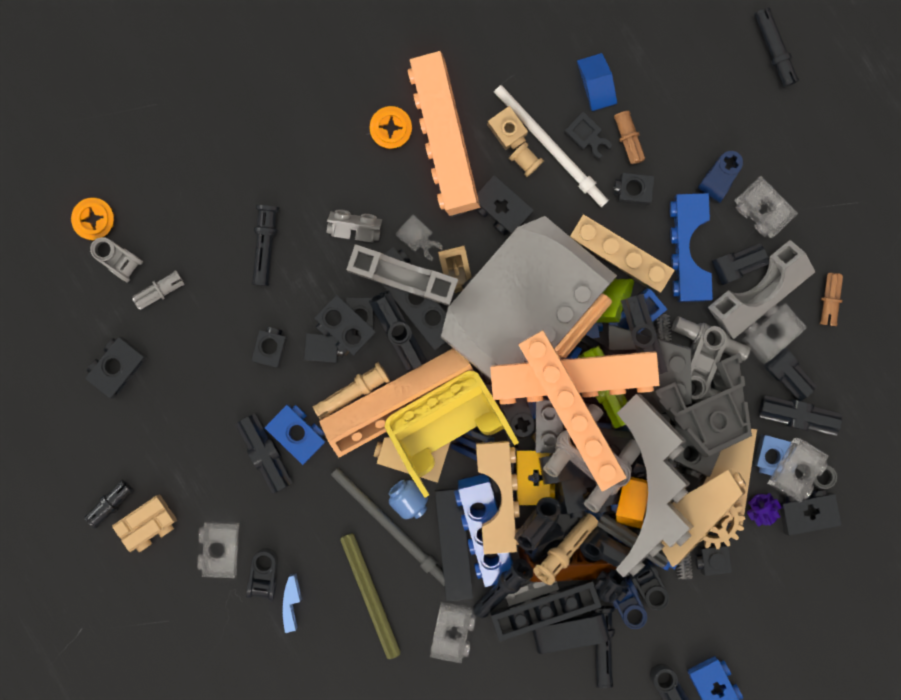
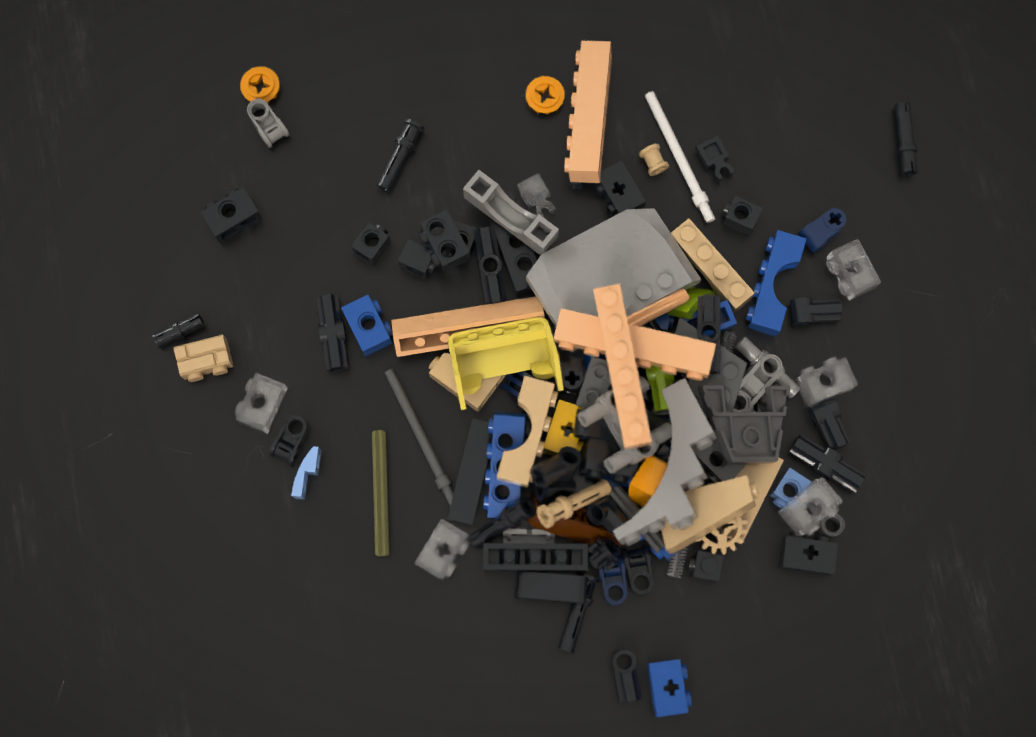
camera: 20 degrees right, 10 degrees down
light grey axle [132,270,185,309] -> none
tan pin [313,362,391,420] -> none
light grey hinge [327,210,382,243] -> none
medium blue head [389,480,428,519] -> none
tan slope [438,246,471,293] -> none
tan brick [487,106,528,150] -> none
blue slope [577,53,617,111] -> none
medium nougat axle [614,111,645,164] -> none
light grey arch [708,240,815,339] -> none
dark purple gear [747,493,782,526] -> none
medium nougat axle [820,273,843,326] -> none

